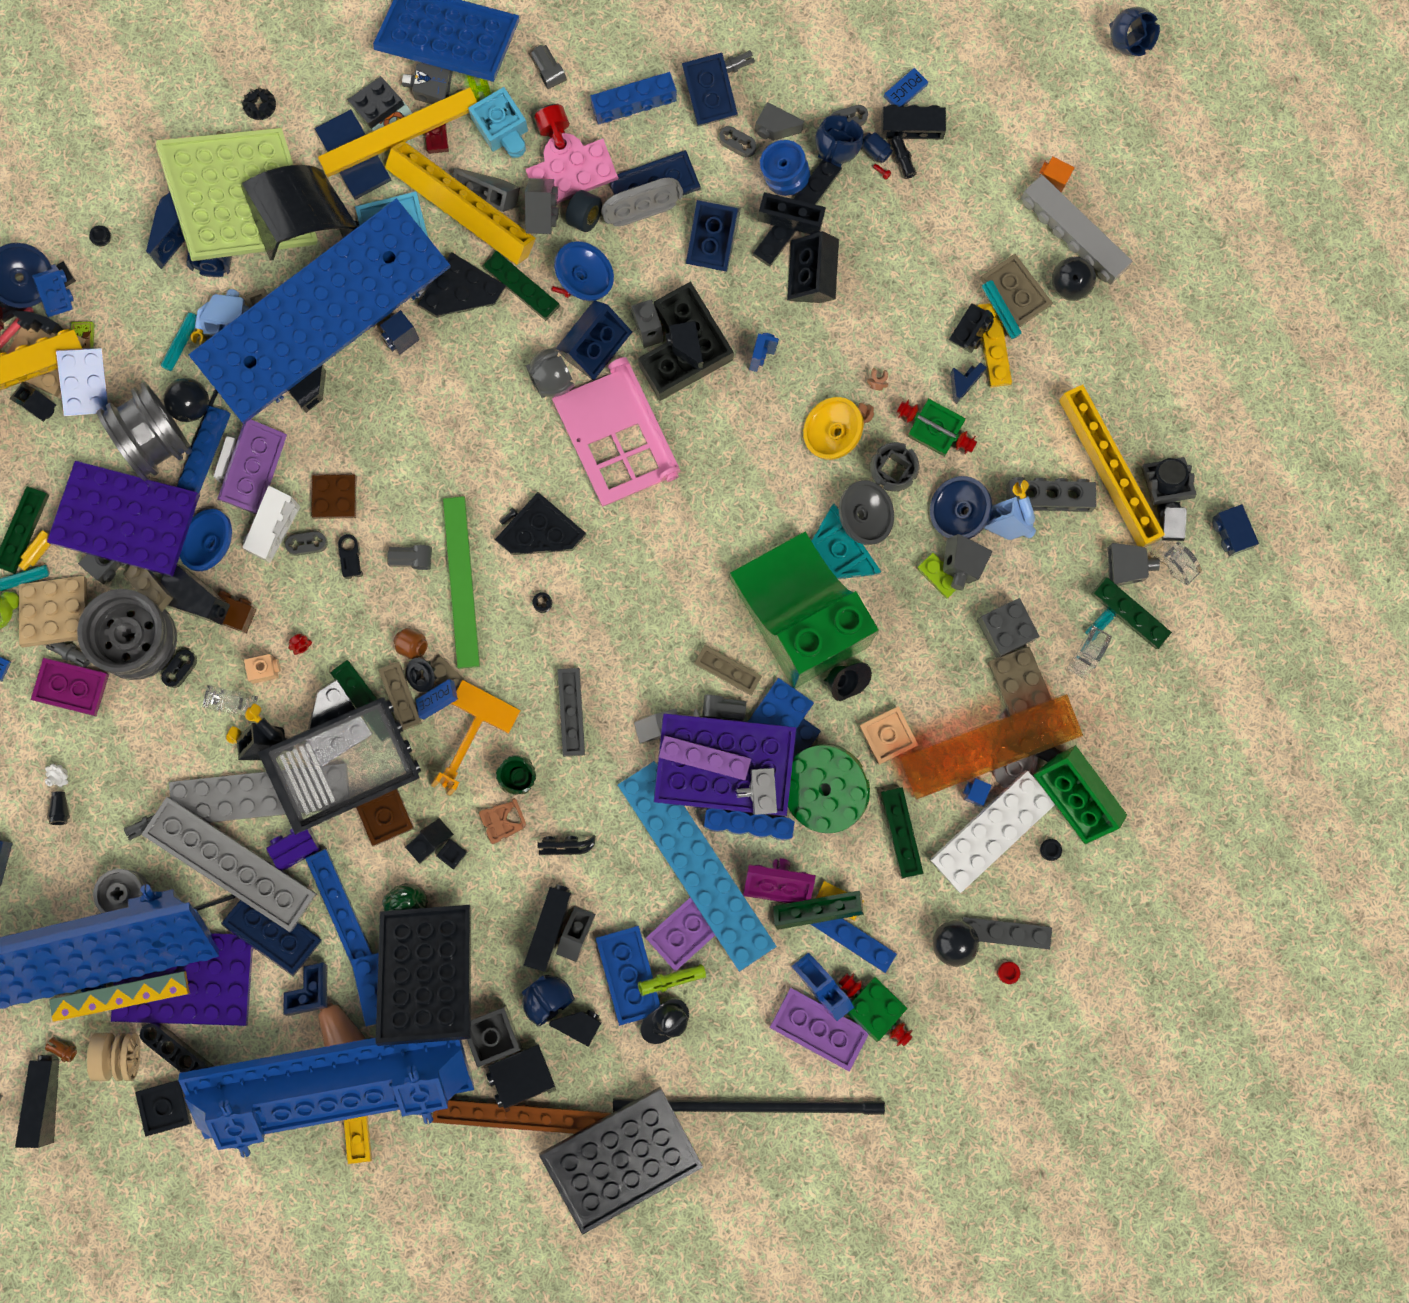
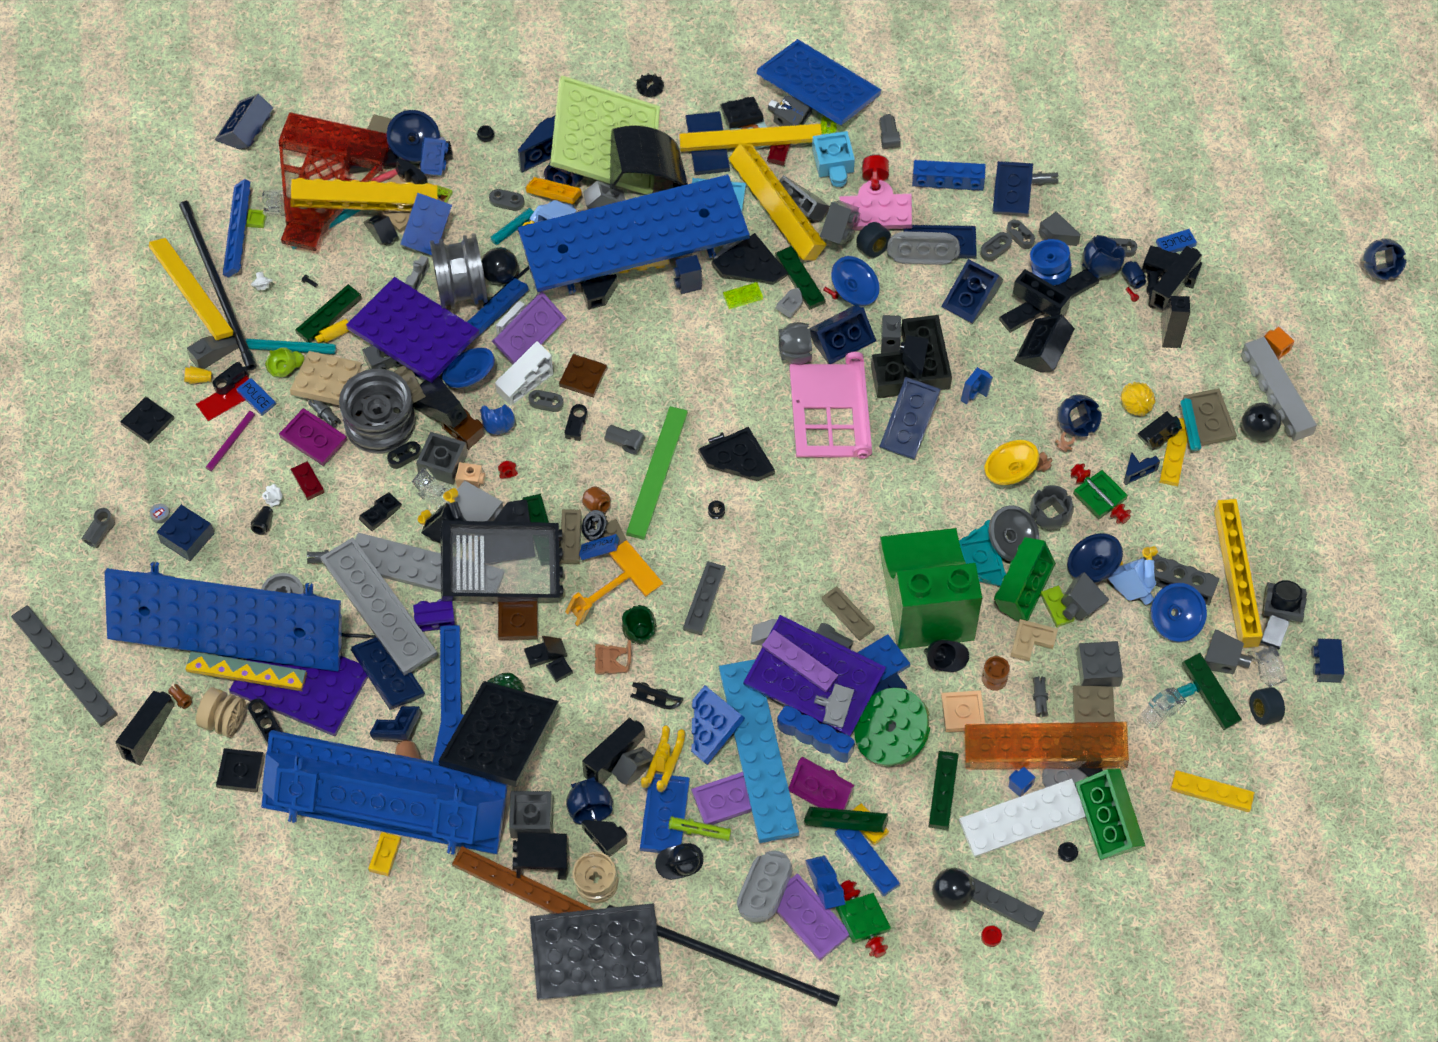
camera: 25 degrees right, 20 degrees down
none -> dark red plate [290,461,325,501]
none -> black slope [359,492,402,531]
none -> light grey plate [405,255,429,290]
none -> dark grey brick [416,432,468,485]
none -> light grey brick [447,480,503,537]
none -> blue hair [480,404,515,435]
none -> dark grey plate [489,189,525,211]
none -> light orange plate [526,177,582,204]
none -> tan wheel [572,851,618,903]
none -> light grey slope [583,180,625,208]
none -> yellow piece [641,725,685,792]
none -> plate [691,685,745,765]
none -> clear neon green tile [723,282,763,309]
none -> light grey tile [737,851,792,922]
none -> light grey plate [775,288,803,318]
none -> dark blue tile [879,377,941,460]
none -> dark grey plate [980,232,1012,261]
none -> dark orange wheel [982,656,1010,691]
none -> green slope [994,537,1056,622]
none -> tan plate [1011,619,1058,661]
none -> dark grey pin [1033,676,1048,717]
none -> dark blue piece [1057,394,1102,437]
none -> yellow hair [1120,382,1155,417]
none -> black slope [1150,246,1202,311]
none -> blue dish [1151,583,1207,642]
none -> black slope [1161,296,1190,348]
none -> yellow plate [1170,770,1255,813]
none -> black wheel [1249,687,1285,725]

